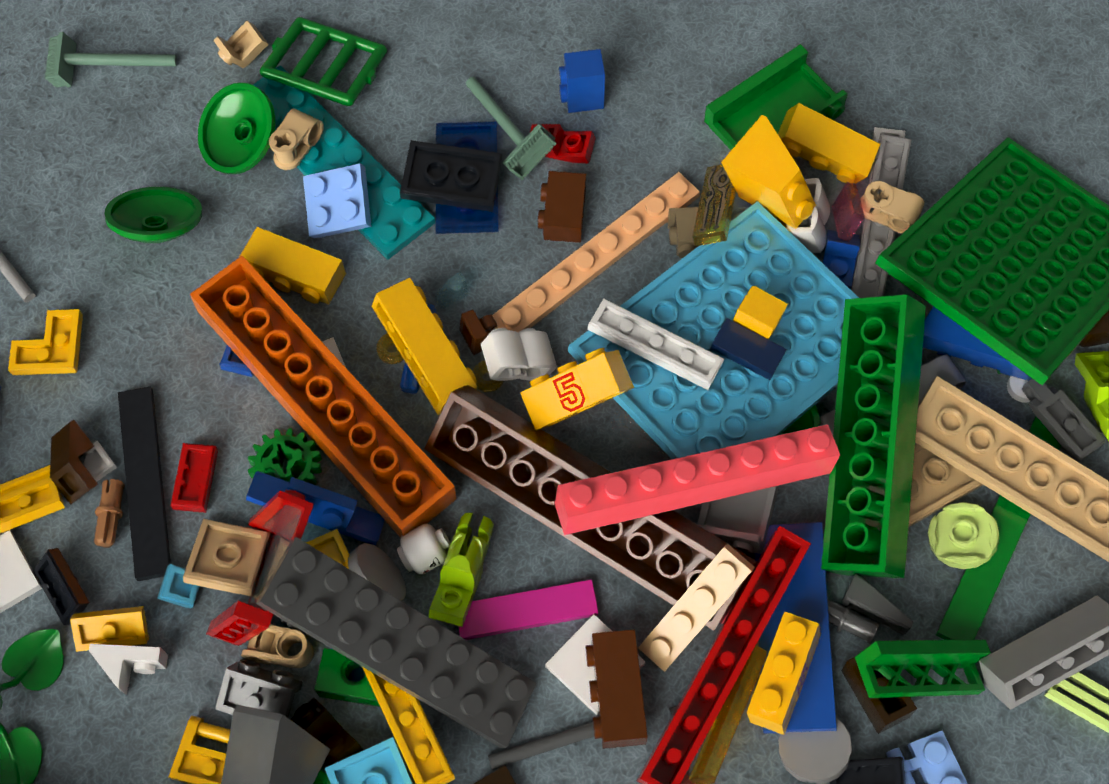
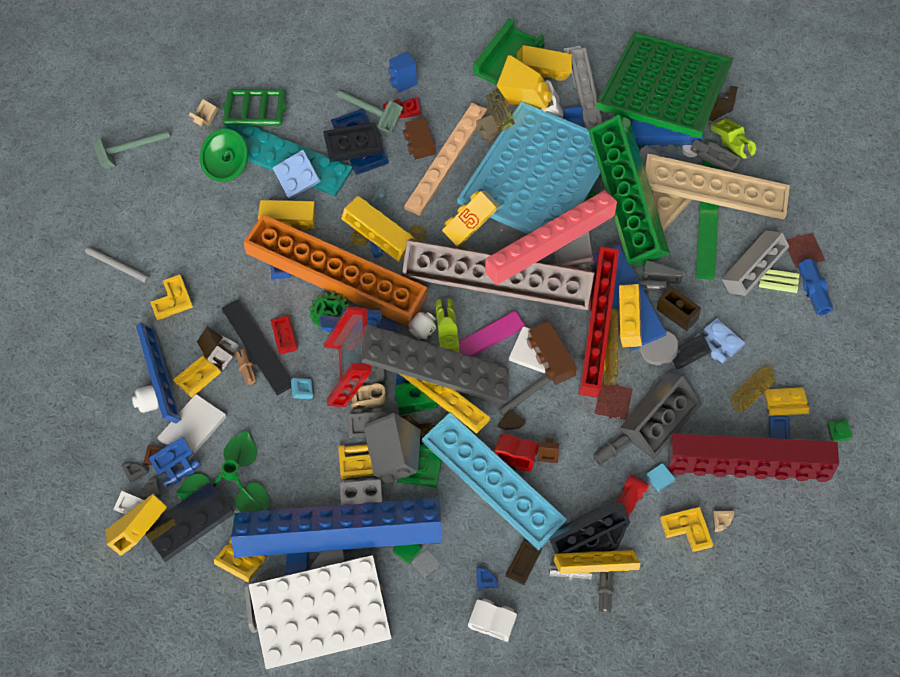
camera: 20 degrees left, 5 degrees down
black plate [33,548,90,625] -> none
yellow plate [70,606,149,652] -> none
white slope [89,644,168,695] -> none
green dish [104,187,202,243] -> none
tan tile [183,519,270,597] -> none
tan piece [269,109,324,170] -> none
reddish brown tile [459,309,497,355] -> none
white brick [481,328,557,381] -> none
white tile [587,299,724,390] -> none
plate [638,543,755,672] -> none
dark blue tile [710,318,787,380] -> none
yellow panel [733,286,788,340] -> none
clear pink tile [831,182,865,242] -> none
green fence [855,640,991,698] -> none
tan piece [858,181,925,234] -> none
yellowish green tile [928,502,1000,569] -> none

